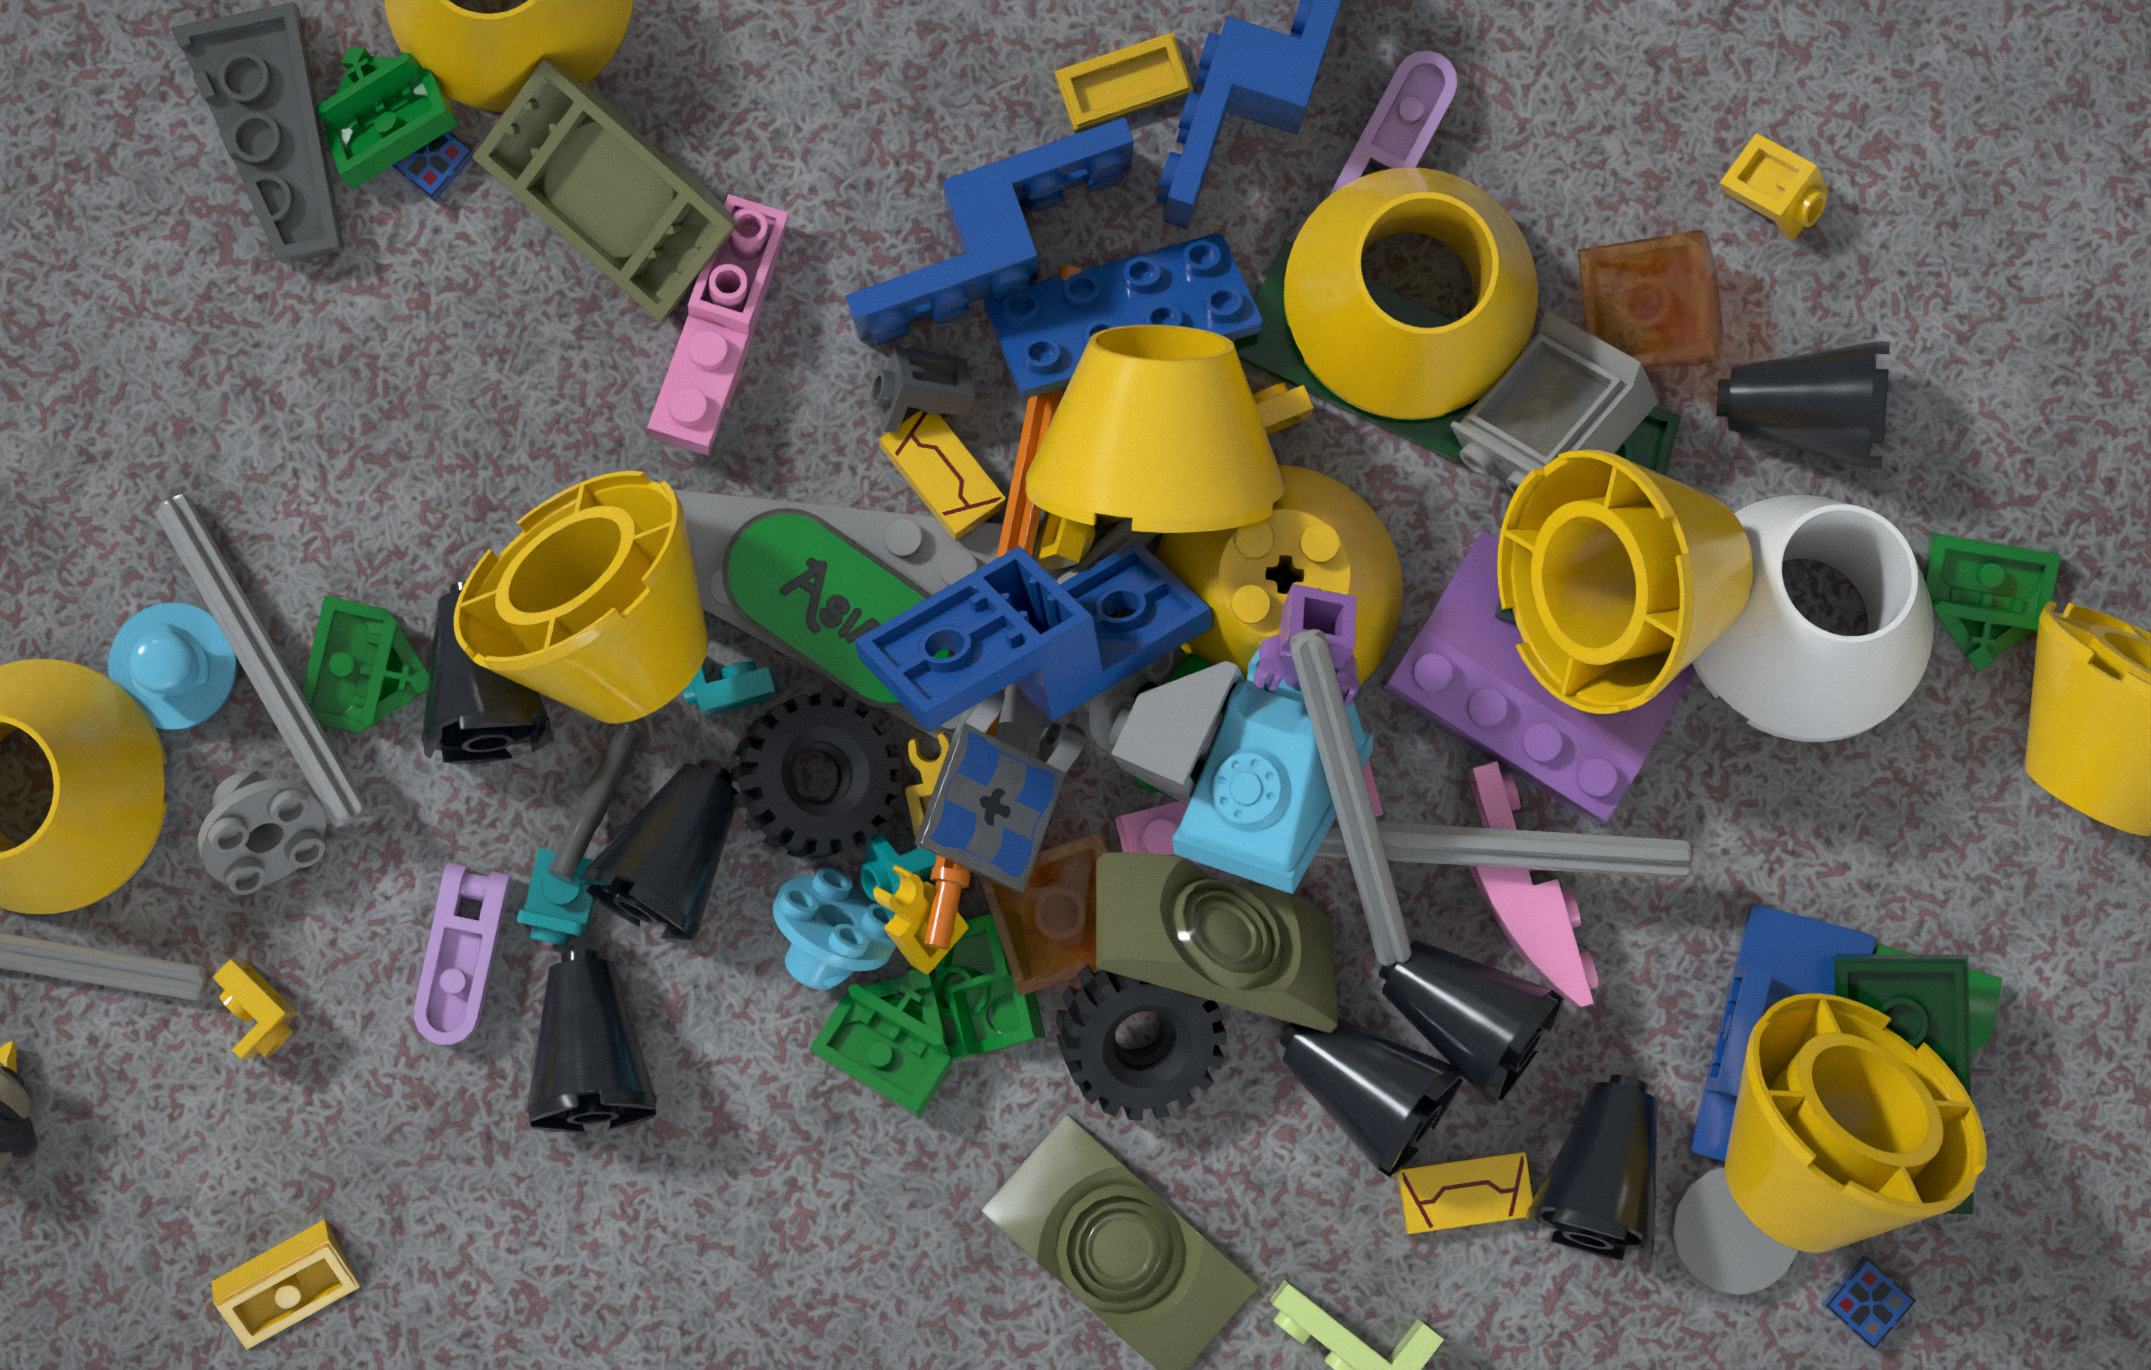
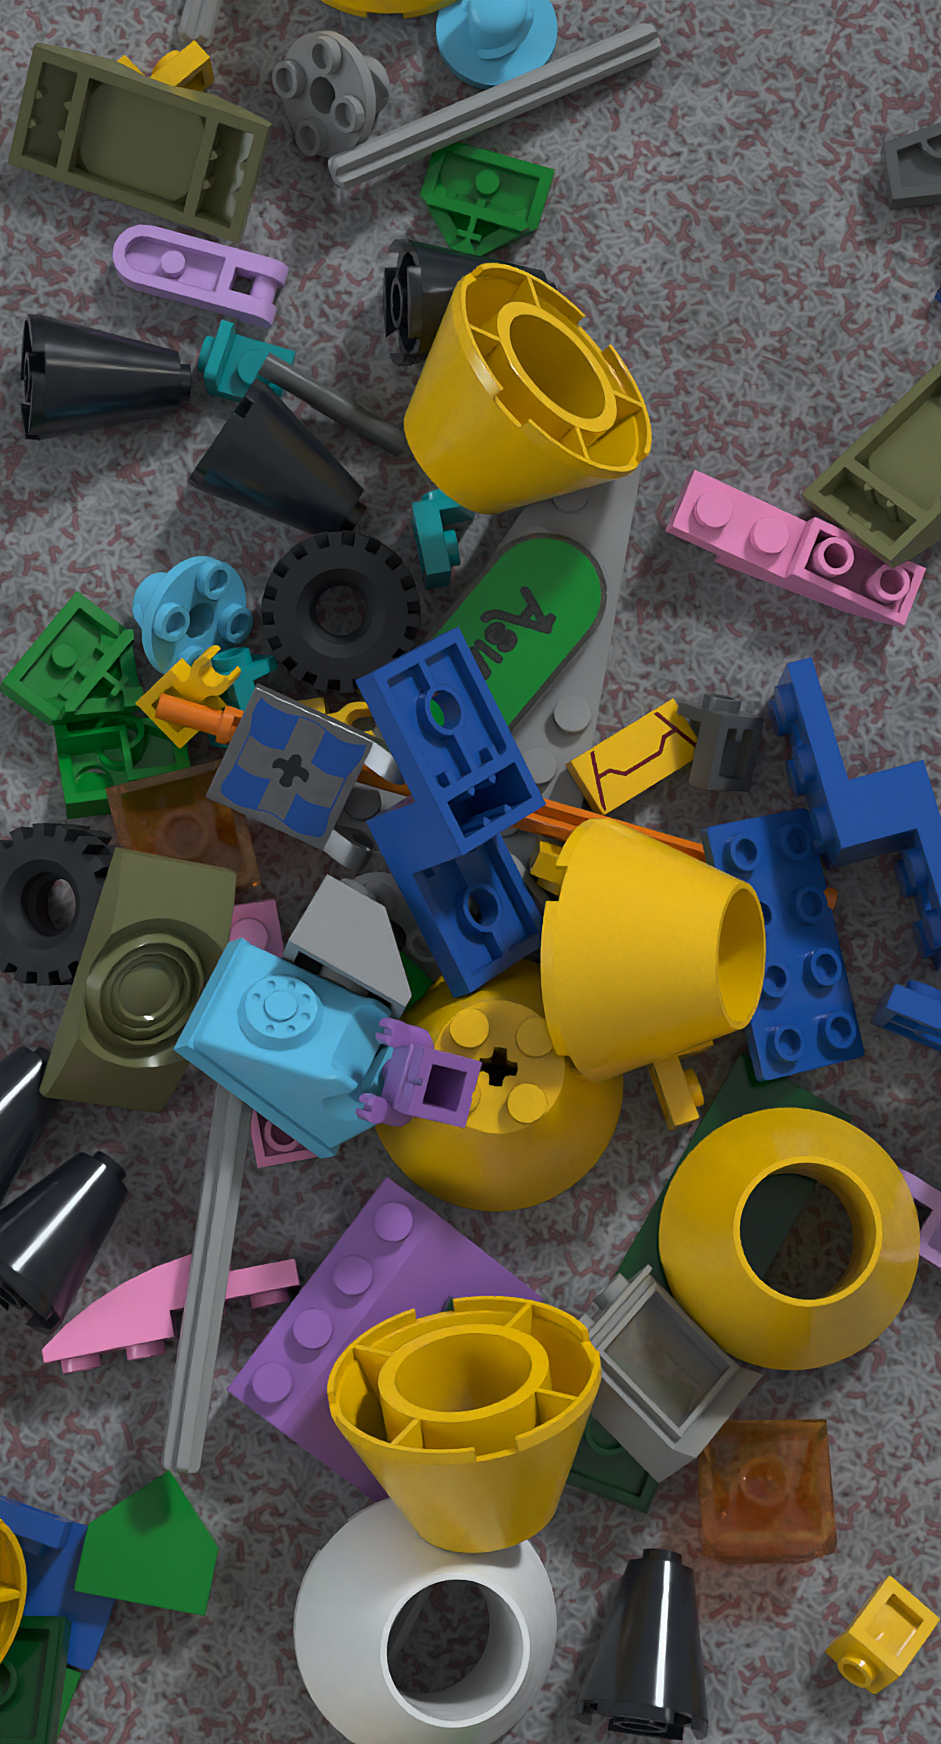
camera: 95 degrees right, 5 degrees down
light grey axle [1289,629,1411,966] -> none
none -> olive slope [7,42,272,244]
none -> green slope [74,1471,220,1616]

